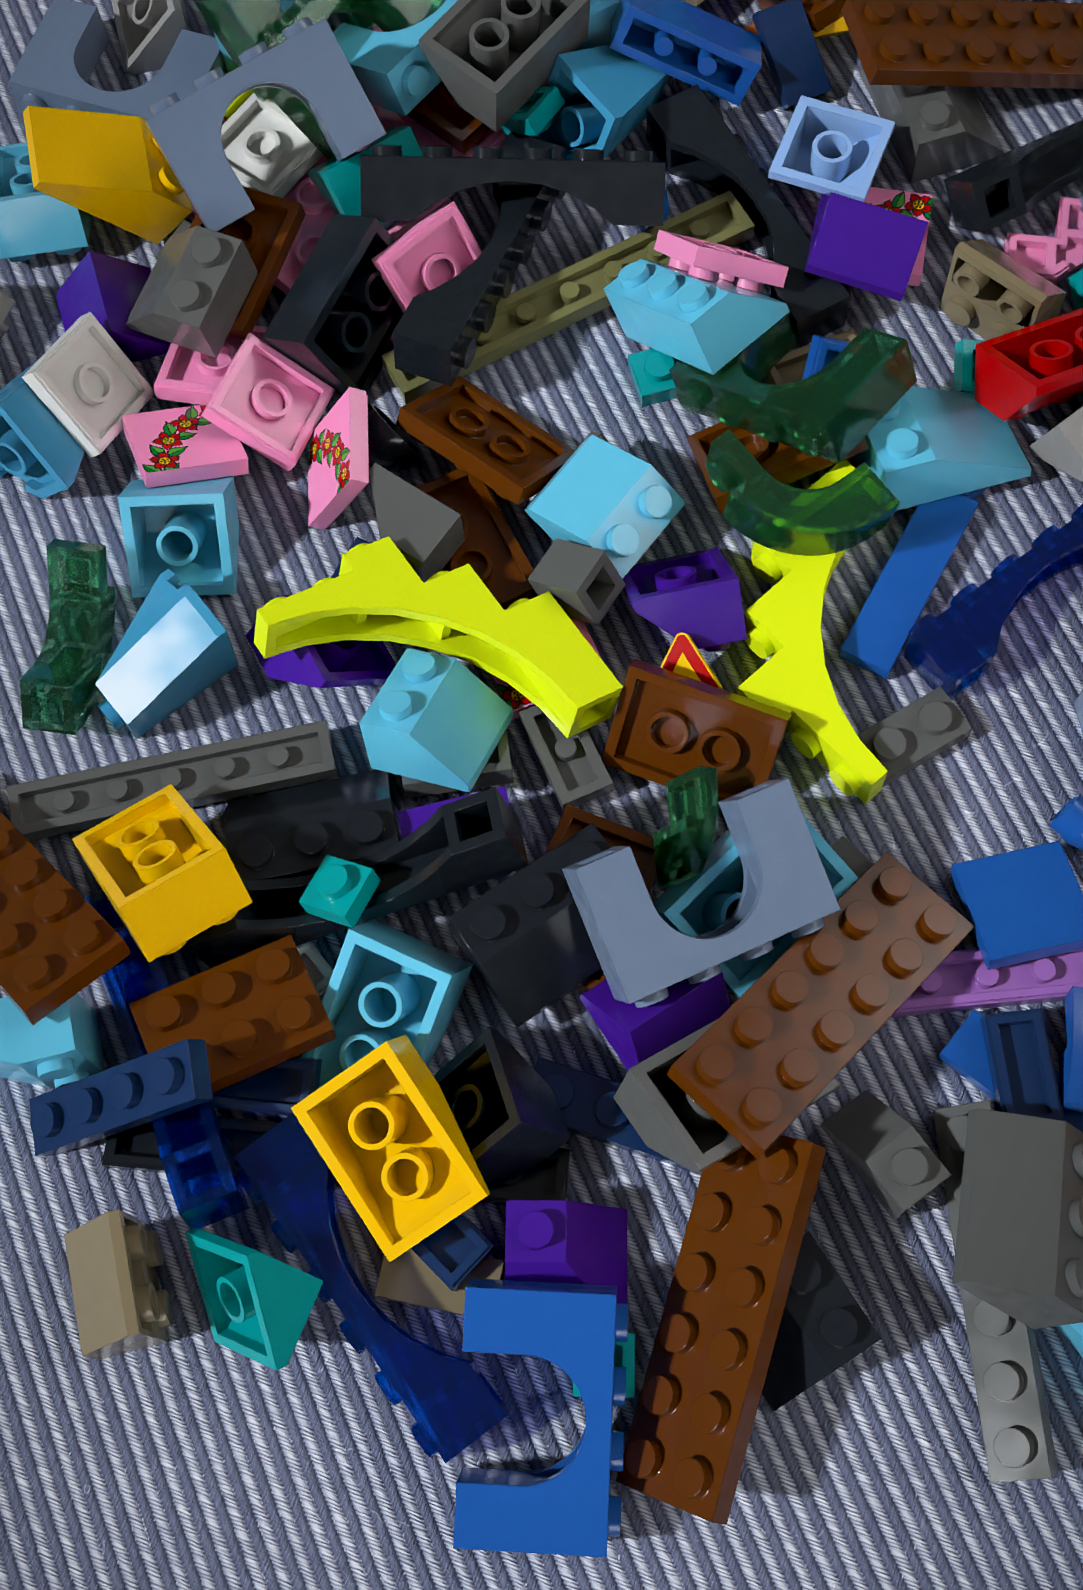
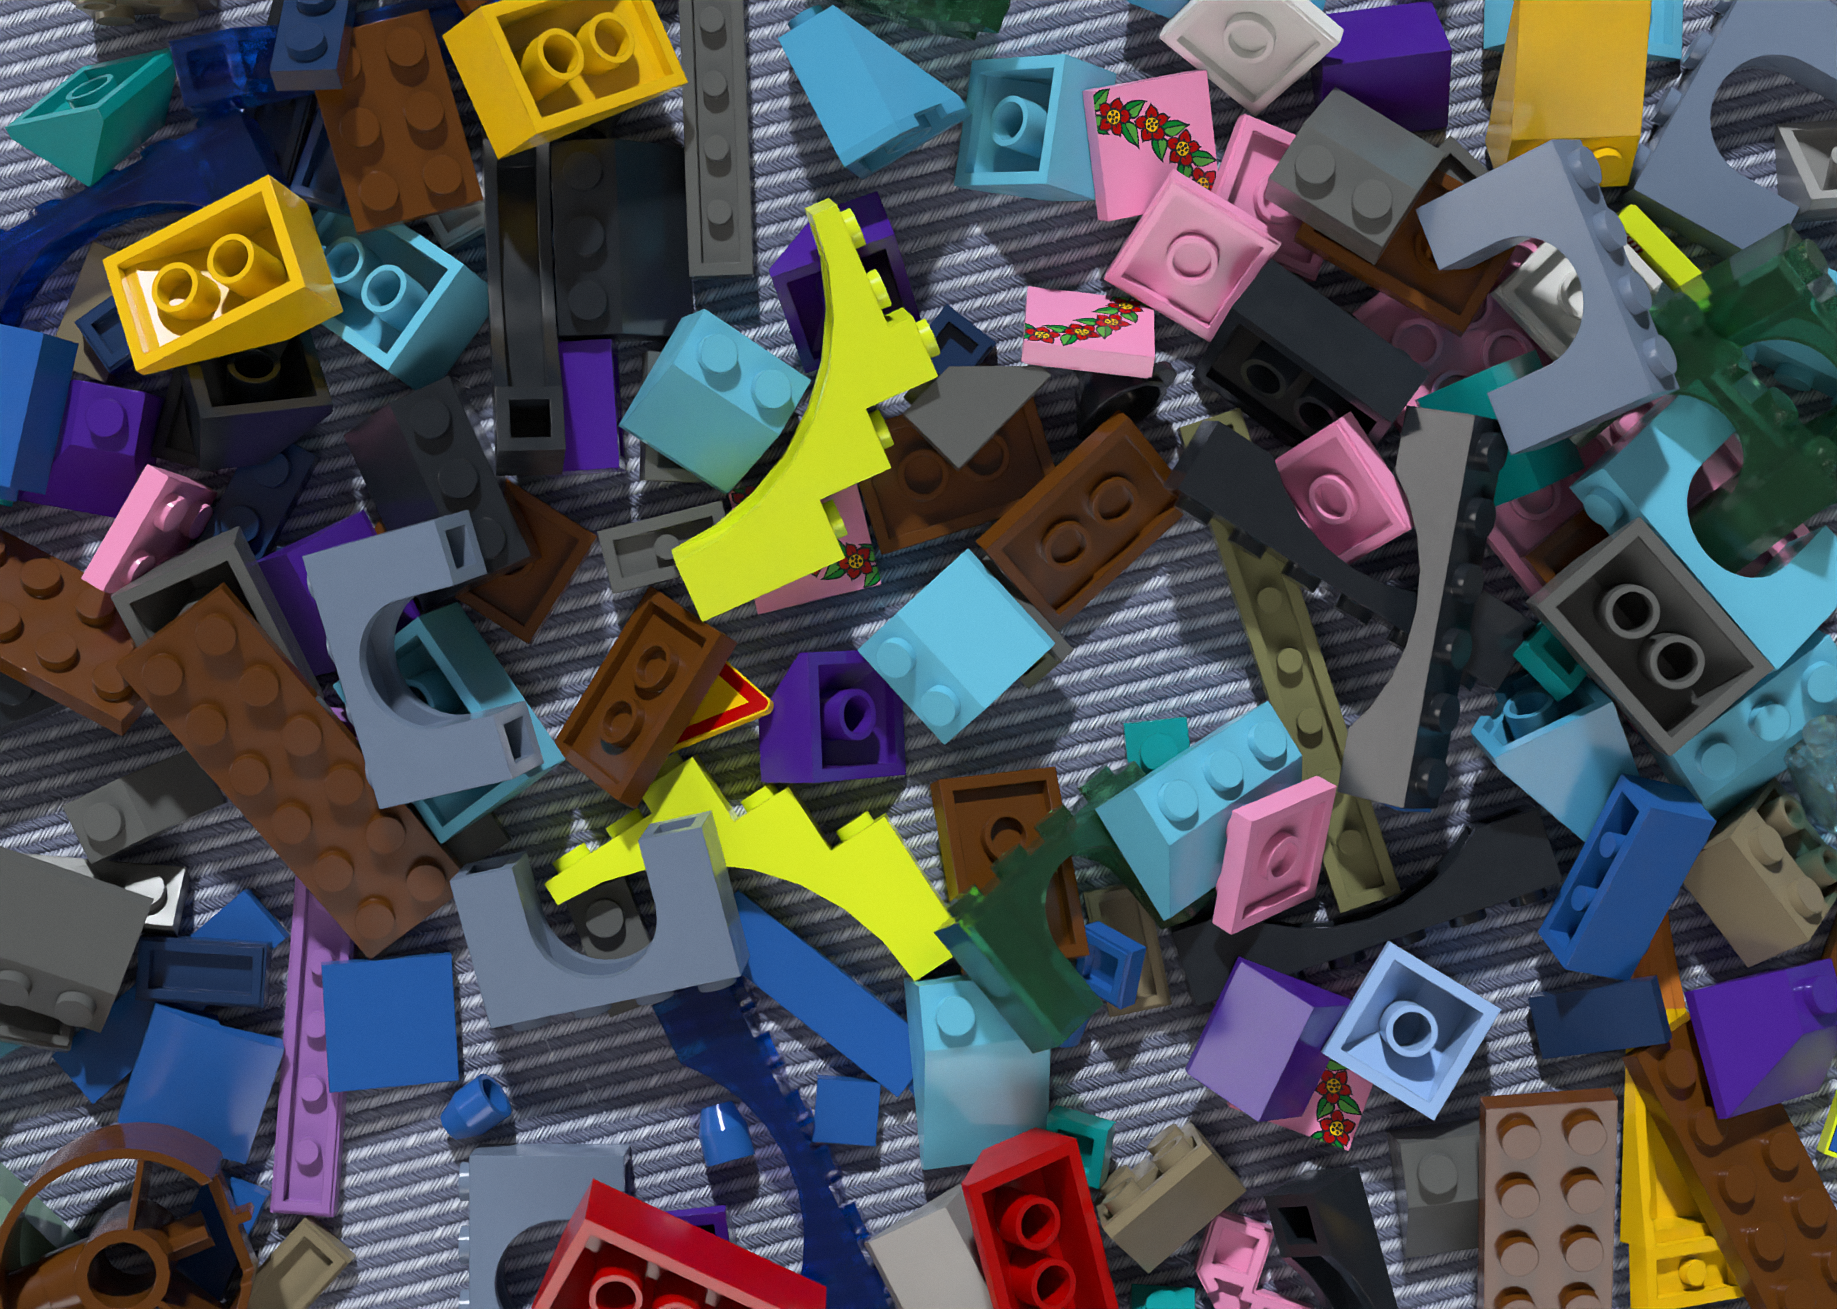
camera: 90 degrees right, 20 degrees up
teal plate [299,854,381,928] -> none
dark grey brick [527,538,626,626] -> none
clear green slope [653,766,718,888] -> none
clear green arch [705,429,900,556] -> none
none -> bright pink plate [81,464,218,593]
none -> sand blue arch [449,810,750,1031]
none -> blue hose [698,1101,755,1168]
none -> blue tile [812,1075,881,1146]

